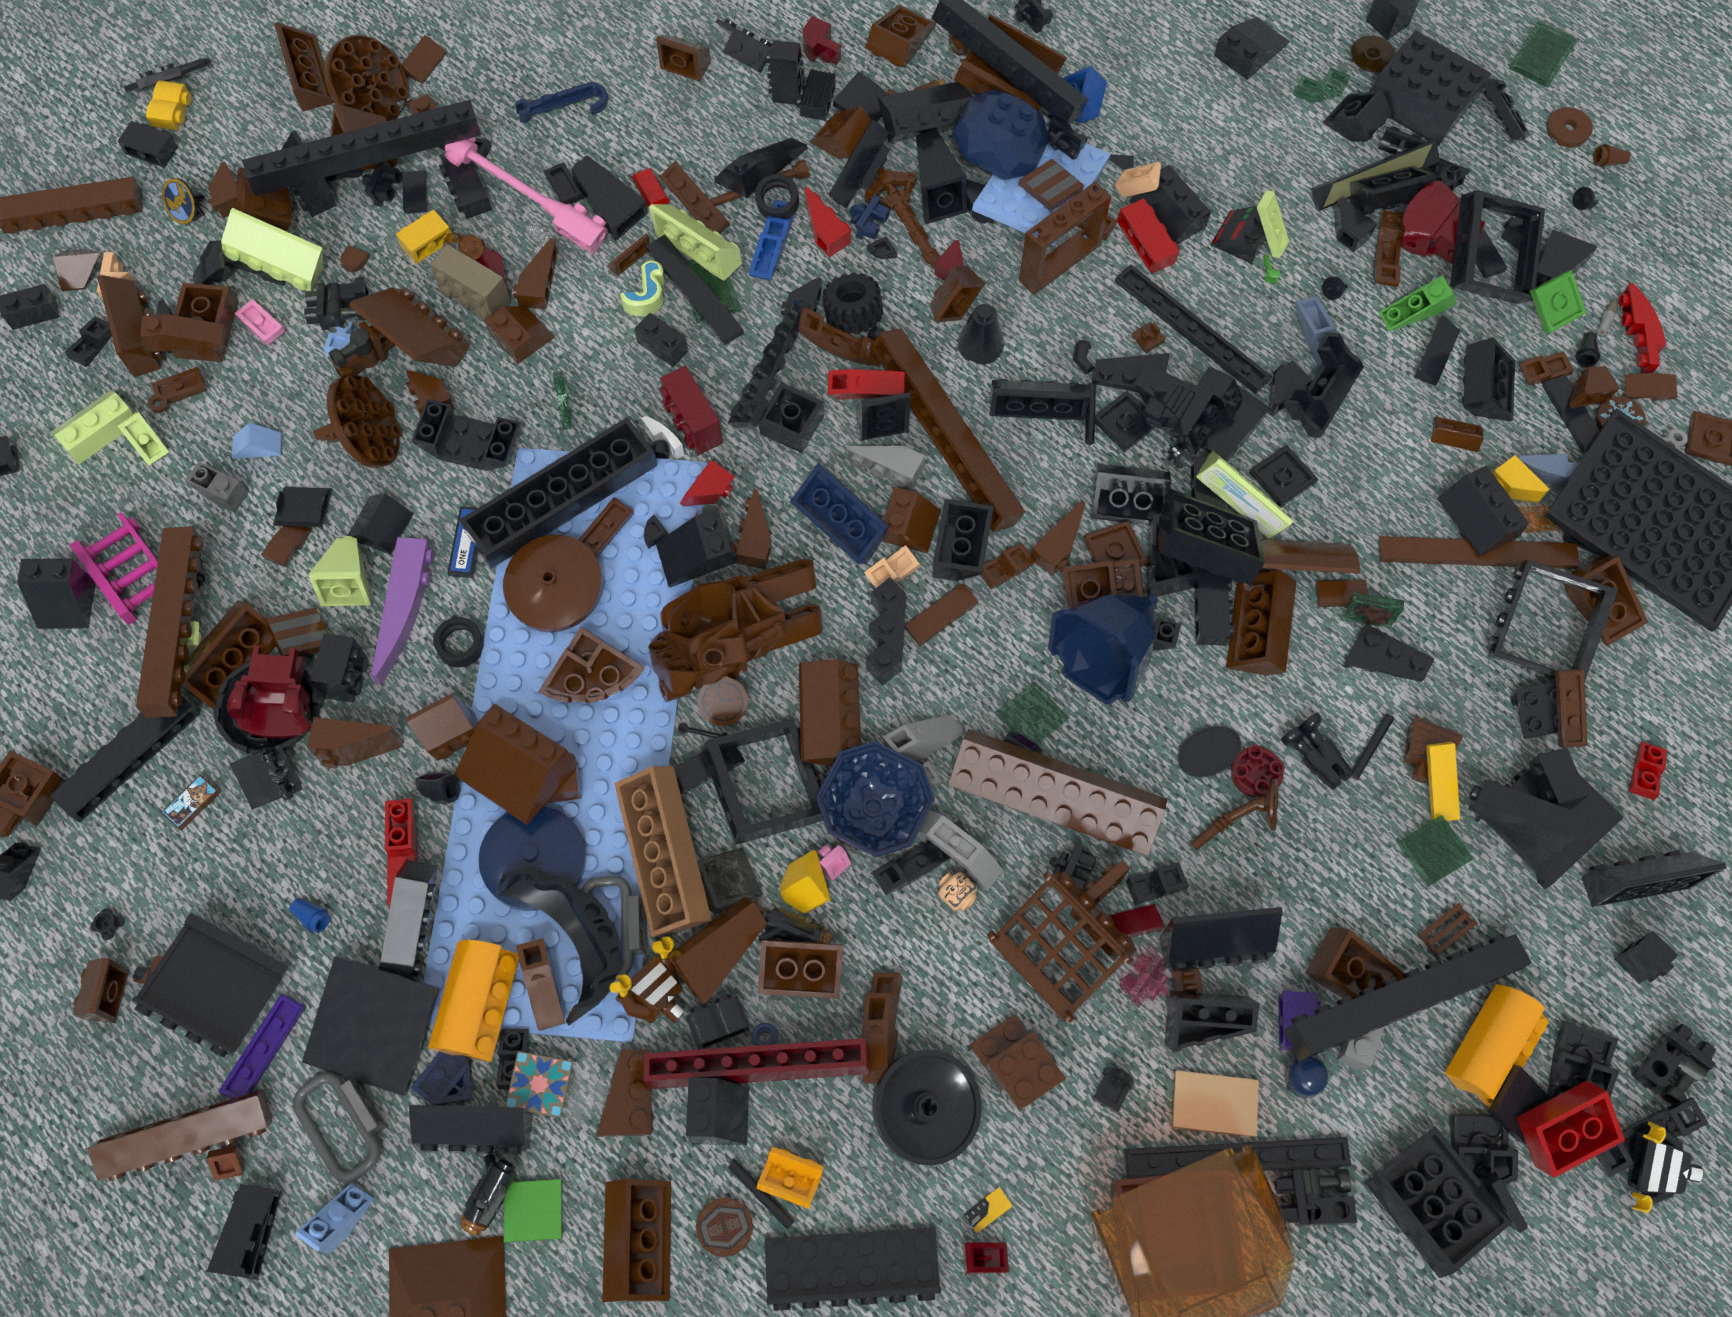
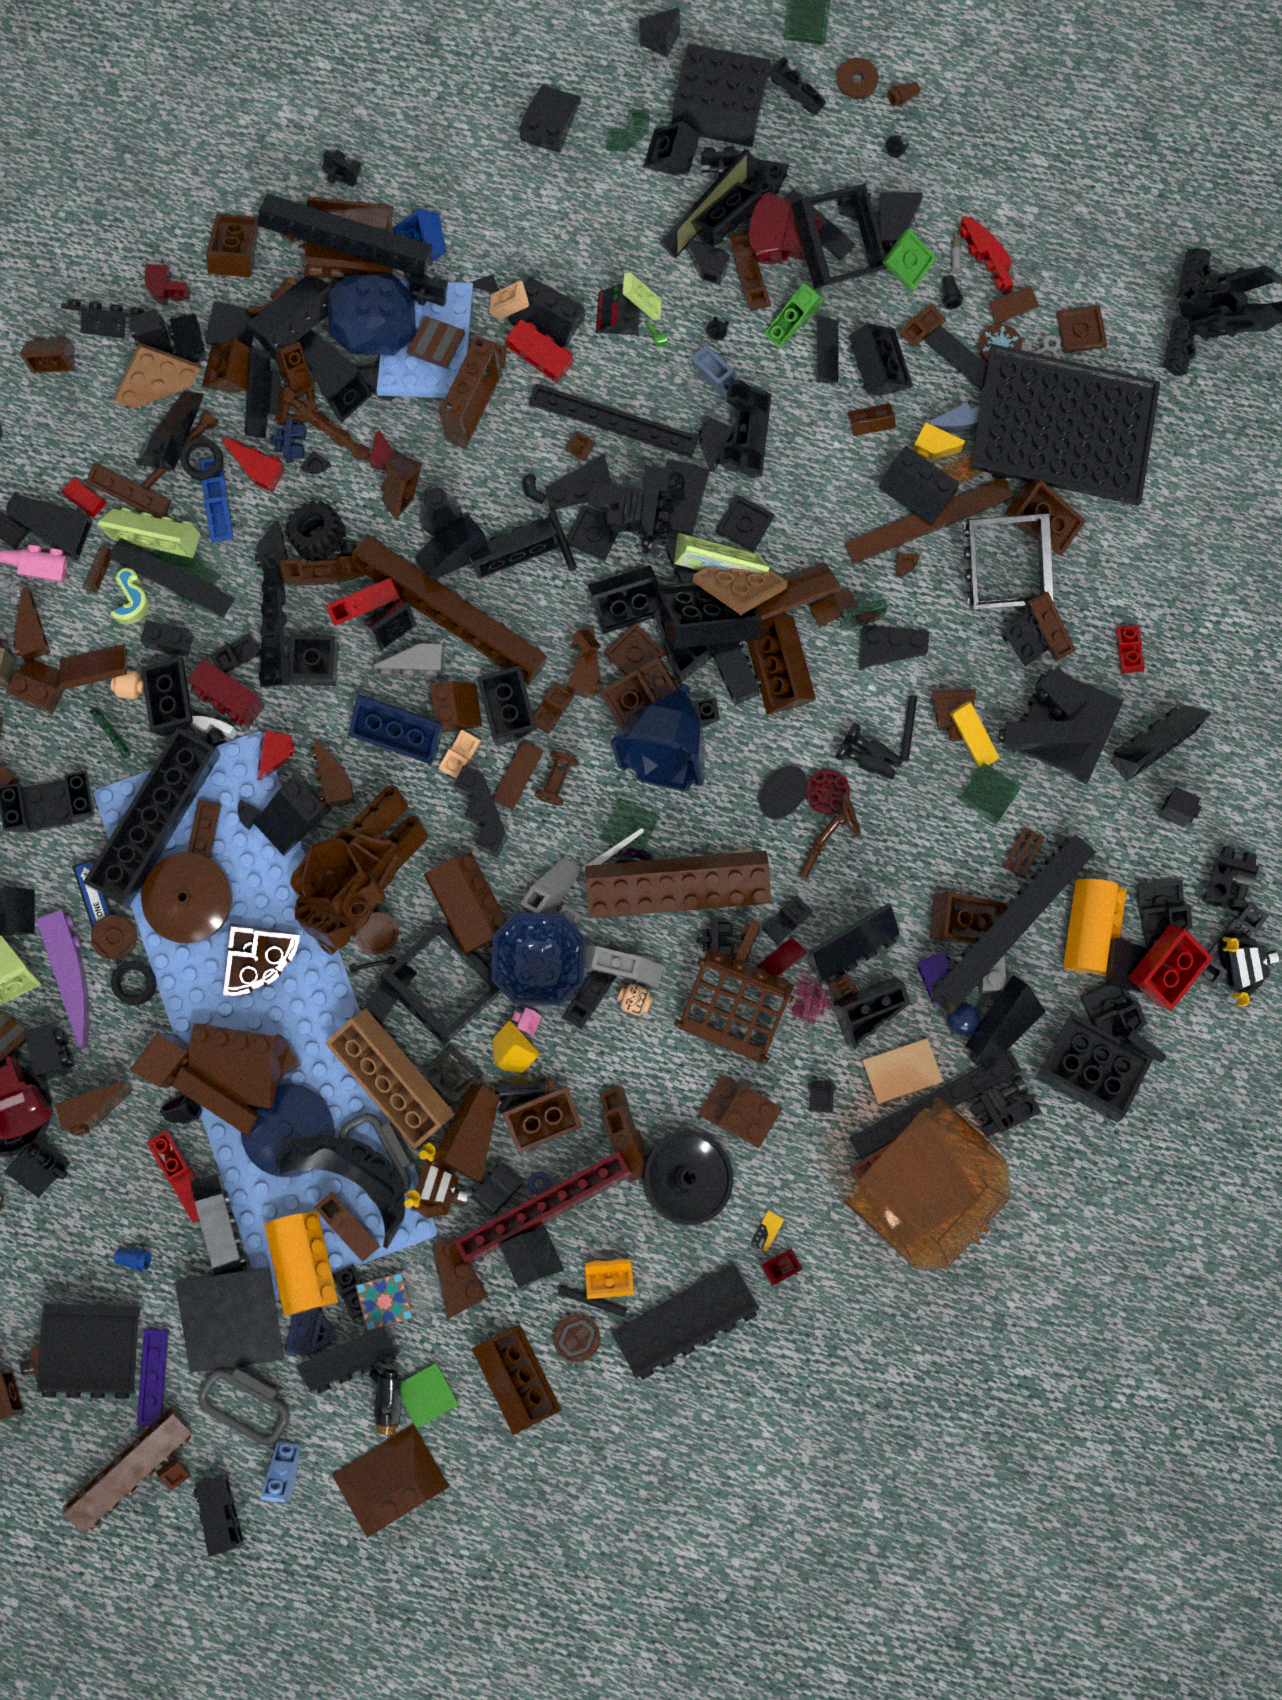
camera: 20 degrees left, 10 degrees up
dark brown dish [1351,36,1395,72] -> none
reddish brown slope [1569,366,1620,408] -> none
none -> reddish brown tile [59,644,127,690]
none -> reddish brown tile [91,915,138,960]
none -> light nougat head [111,670,144,700]
none -> medium nougat plate [113,343,201,408]
none -> black slope [141,657,193,737]
none -> reddish brown tile [172,1066,259,1135]
none -> black slope [209,633,260,673]
none -> reddish brown slope [276,342,311,389]
none -> black slope [415,515,488,581]
none -> reddish brown hose [534,751,579,806]
none -> reddish brown tile [570,629,601,657]
none -> white sticker [583,828,644,870]
none -> medium nougat plate [693,566,788,615]
none -> reddish brown tile [896,553,919,576]
none -> black slope [965,975,1046,1069]

